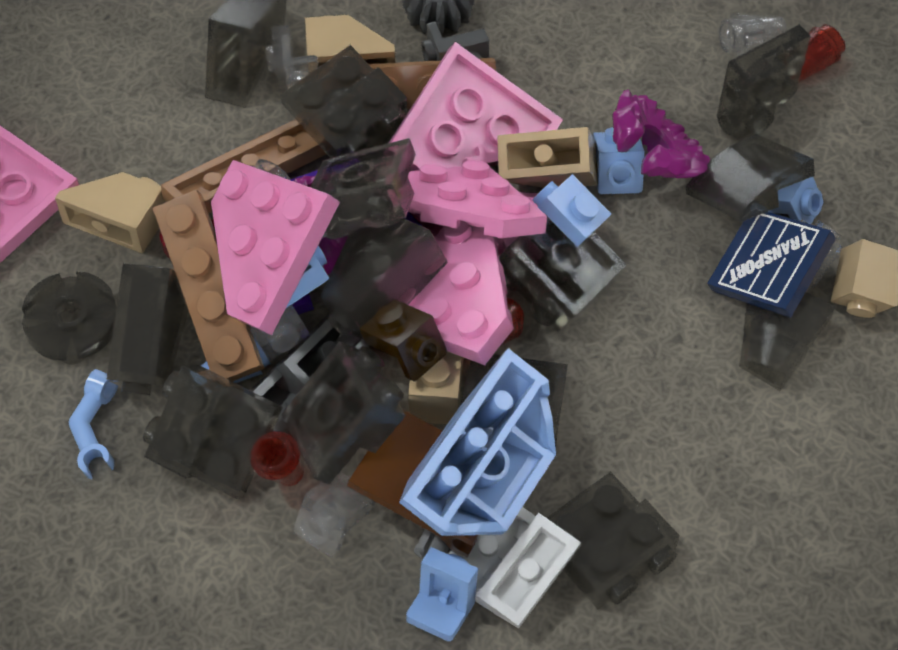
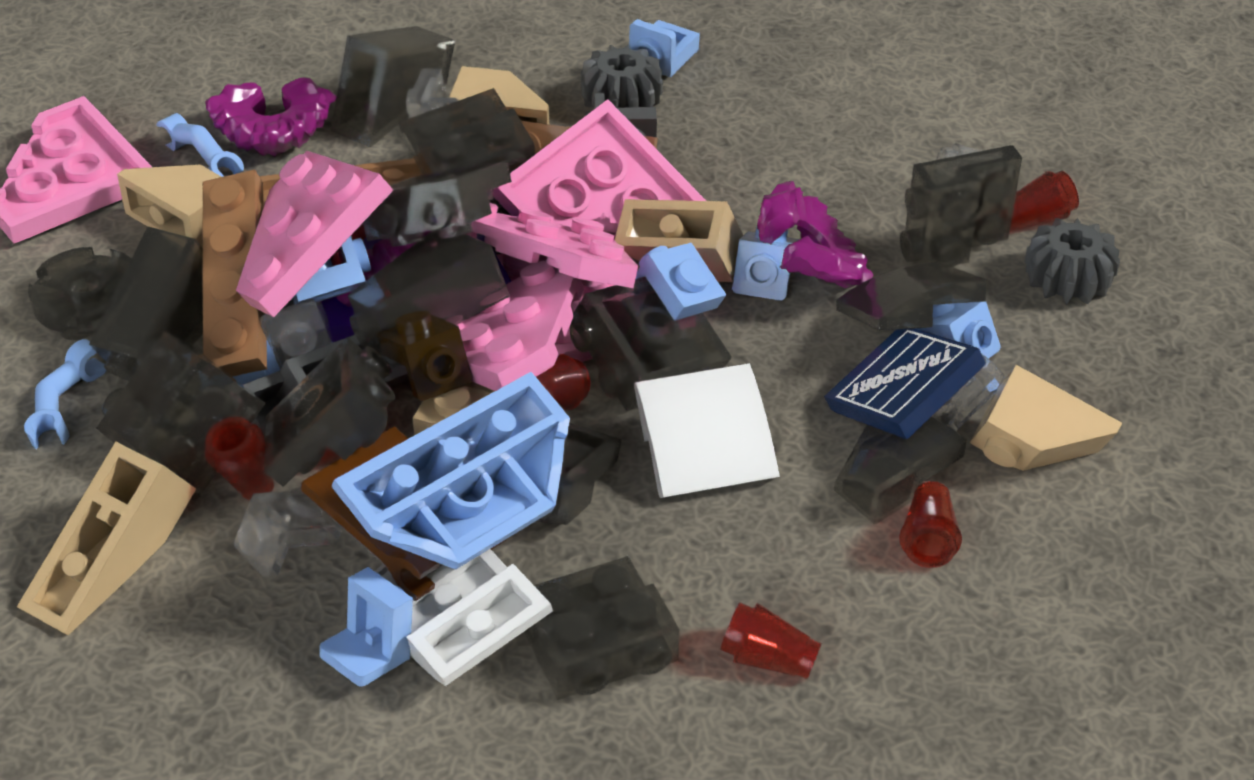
camera: 15 degrees right, 15 degrees down
none -> tan slope [17,442,196,635]
none -> light blue arm [156,113,244,177]
none -> magenta piece [205,77,336,158]
none -> white slope [634,363,780,498]
none -> clear red cone [720,602,822,680]
none -> clear red cone [899,481,962,568]
none -> dark grey gear [1024,218,1120,305]

